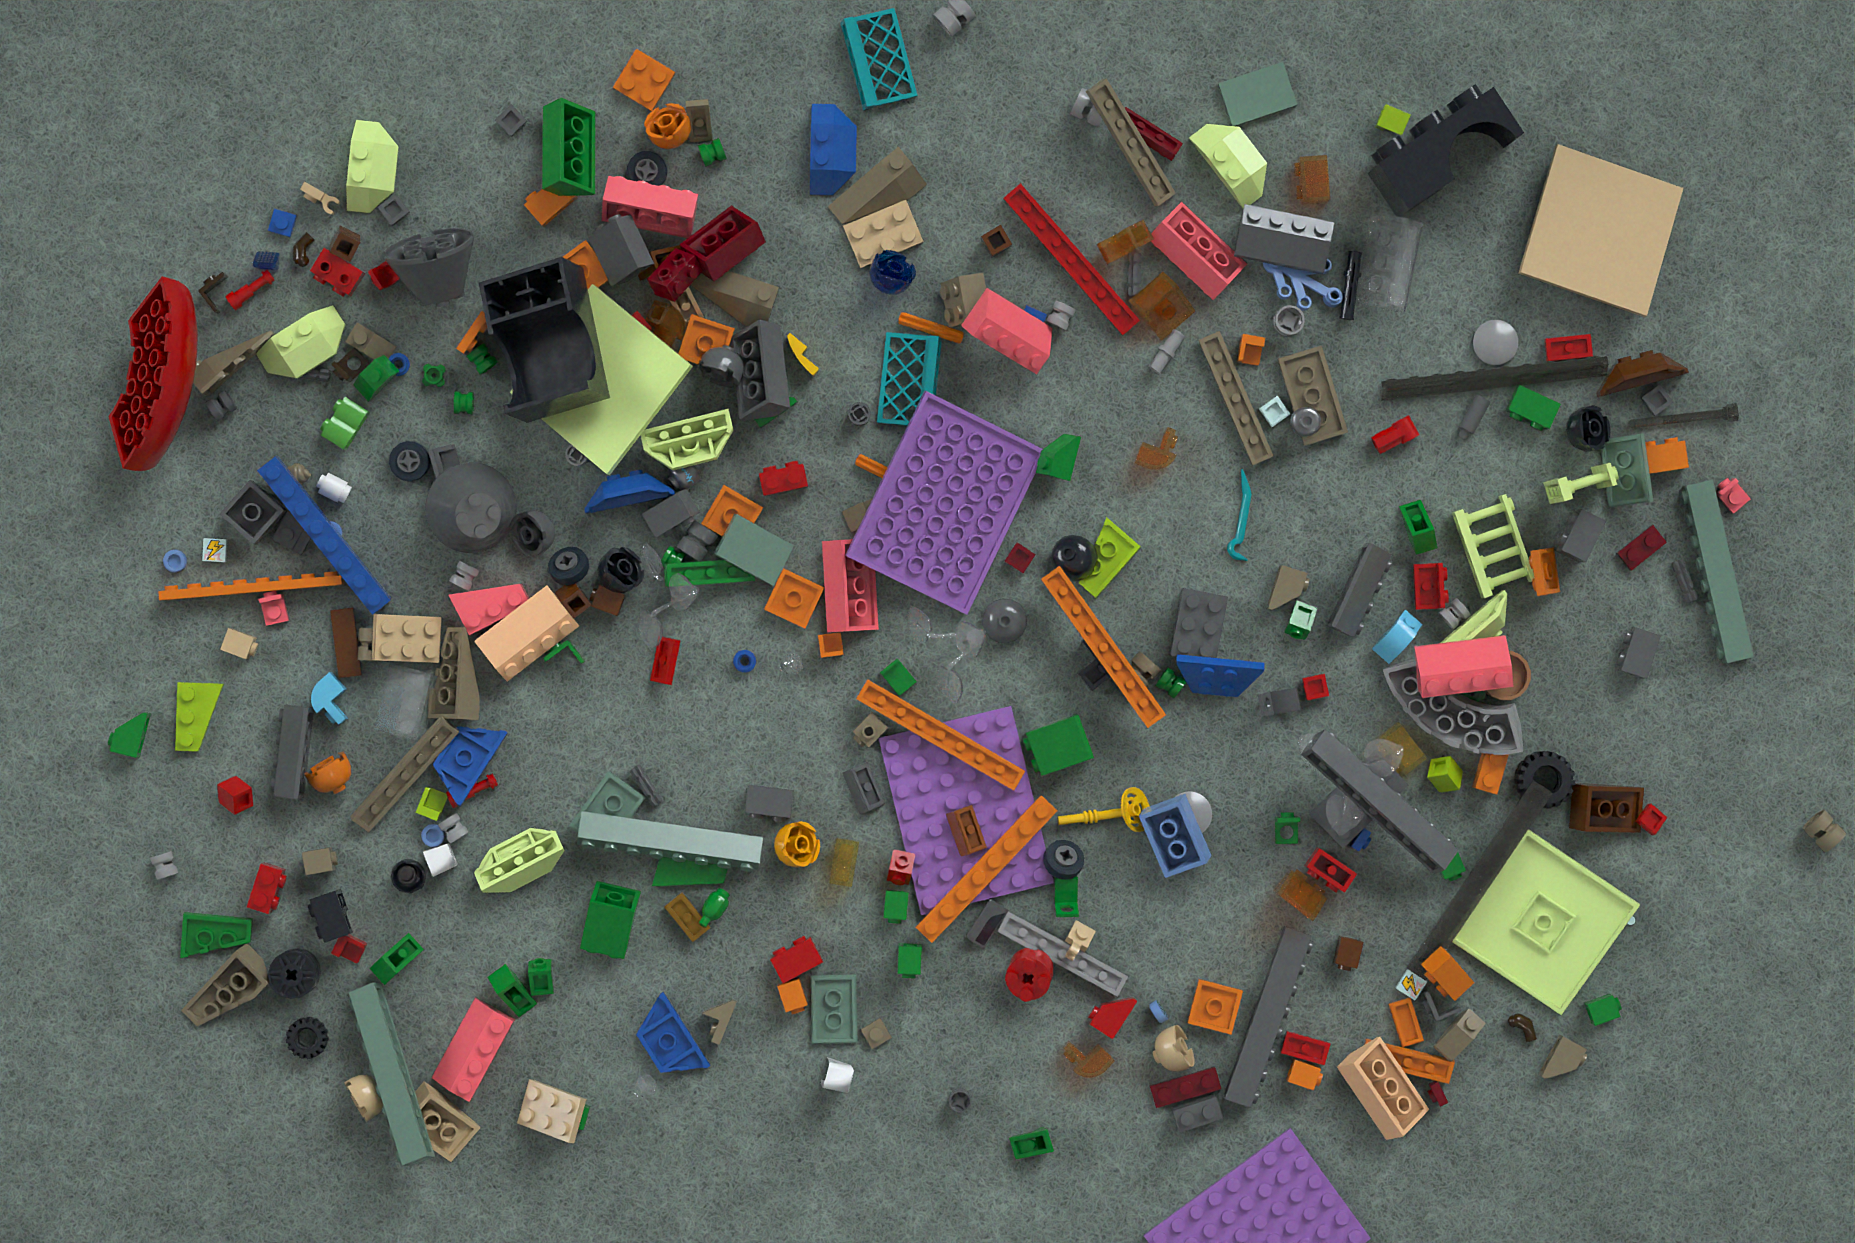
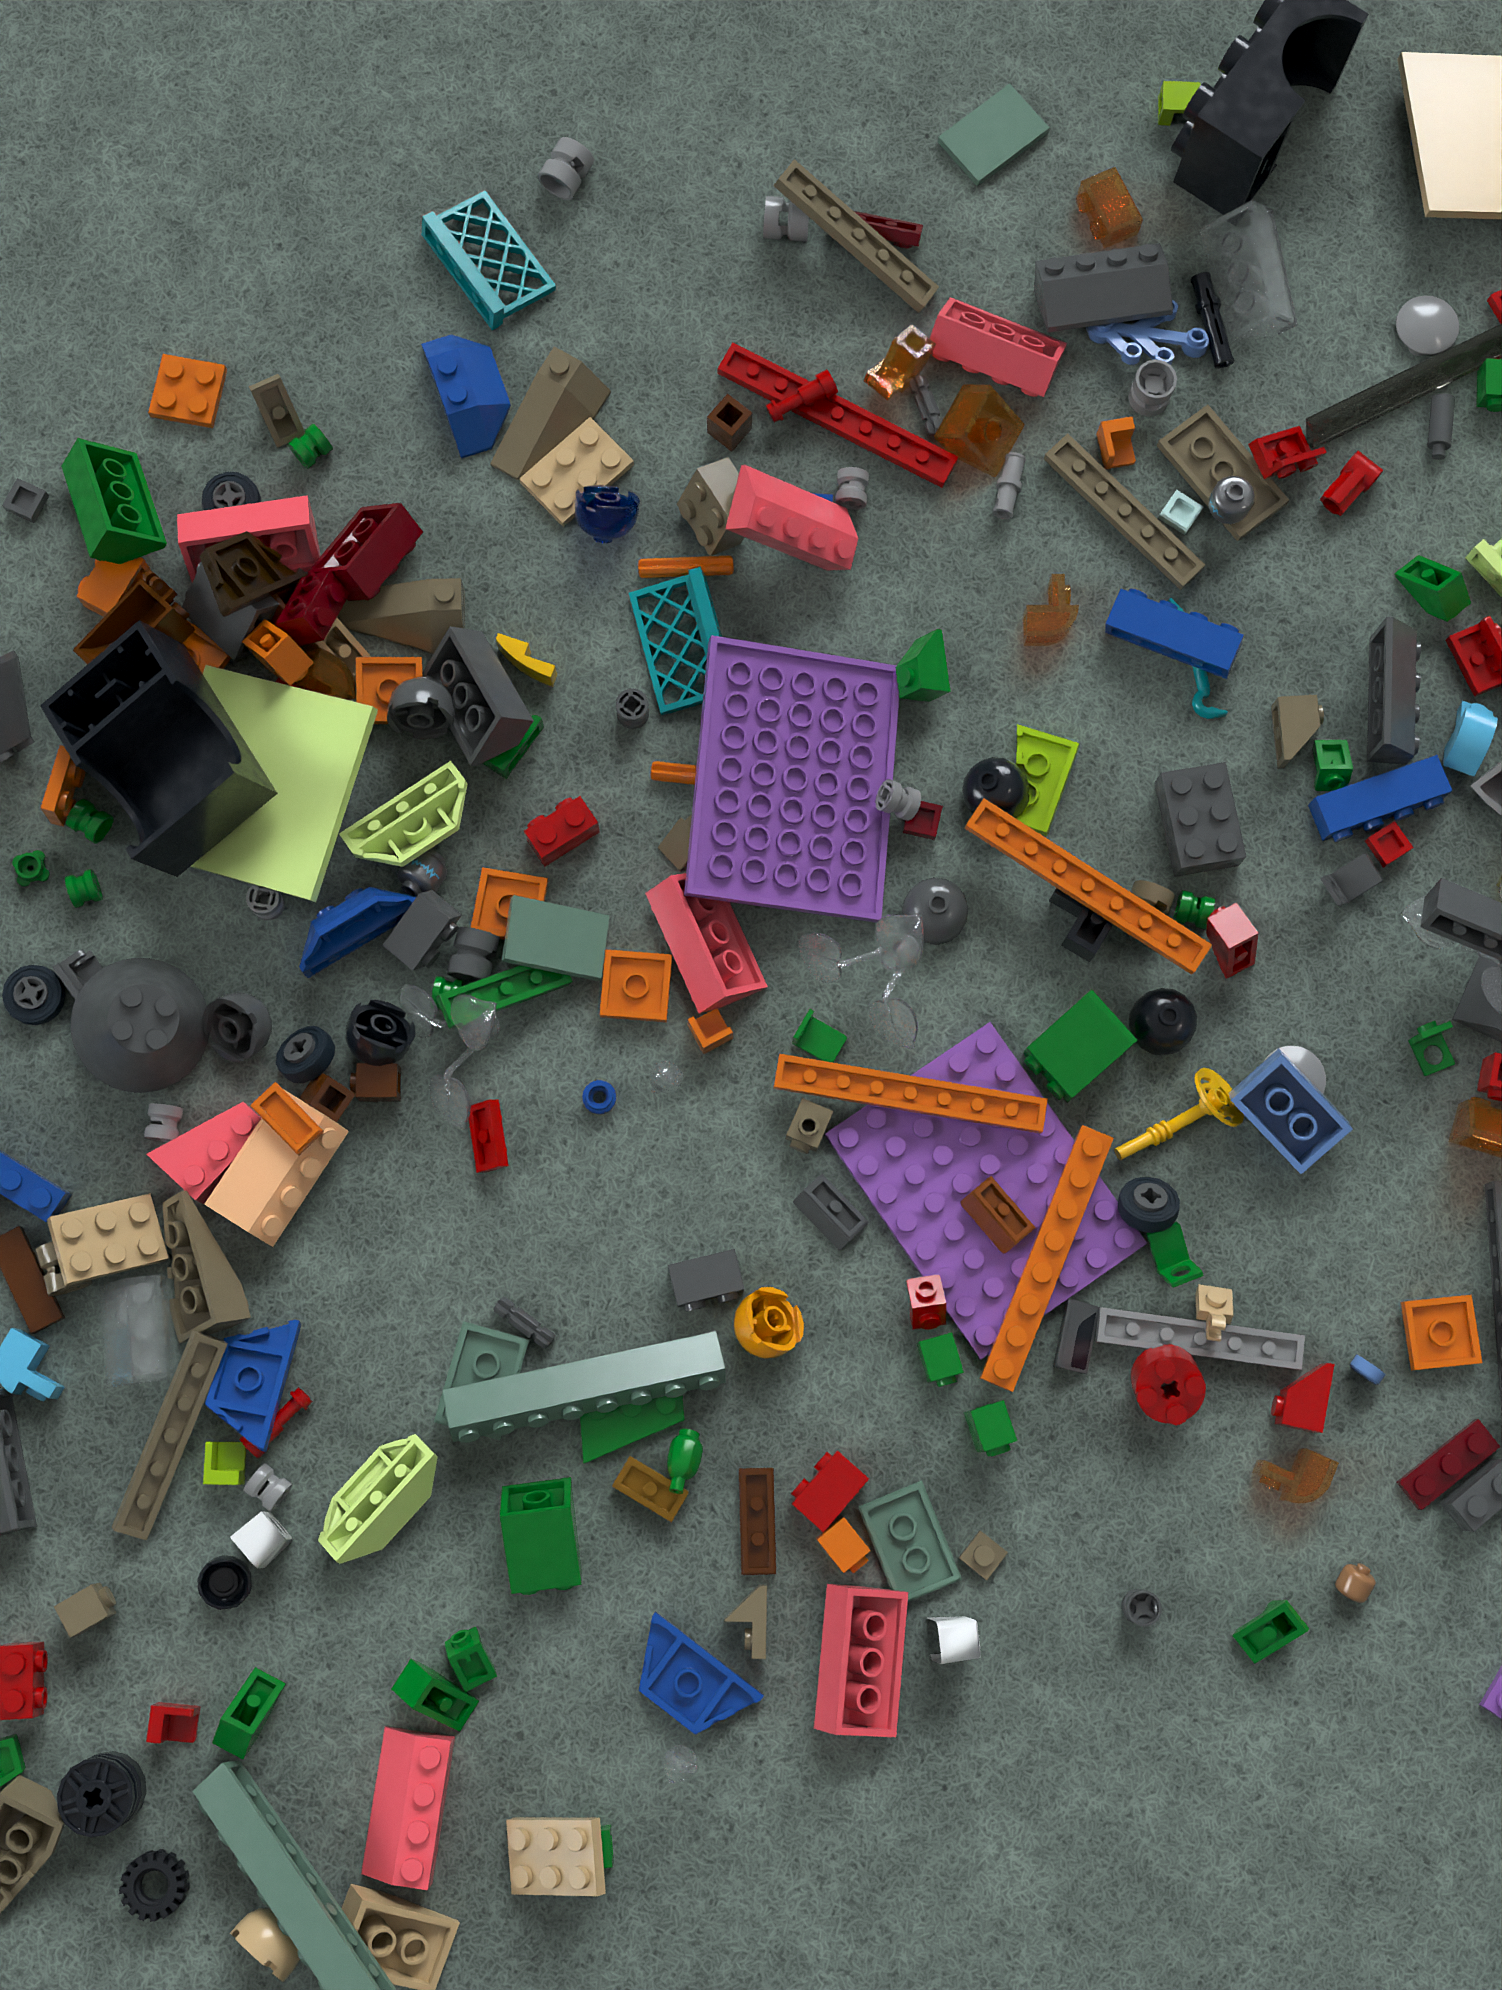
camera: 25 degrees left, 10 degrees down
orange cylinder [304,752,351,794] -> none
black brick [308,889,353,943] -> none
medium blue tile [421,824,445,847] -> none
green bracket [543,640,585,664] -> none
orange cylinder [644,103,691,149] -> none
clear yellow brick [829,837,859,887] -> none
tan cylinder [1153,1025,1195,1072] -> none
blue wing [1176,654,1265,697] -> none
yellowish green wedge [1189,124,1267,208] -> none
none -> reddish brown piece [73,570,196,665]
none -> dark brown wing [200,531,307,617]
none -> orange brick [242,619,314,686]
none -> orange tile [250,1082,324,1156]
none -> reddish brown tile [739,1468,776,1575]
none -> red piece [766,369,838,423]
none -> coral slope [814,1584,908,1737]
none -> light grey wheel [875,779,921,821]
none -> blue brick [1105,589,1244,679]
none -> black cylinder [1129,988,1197,1055]
none -> red slope [1206,902,1259,979]
none -> red bracket [1248,426,1327,479]
none -> blue brick [1308,755,1452,842]
none -> medium nougat piece [1335,1563,1376,1603]

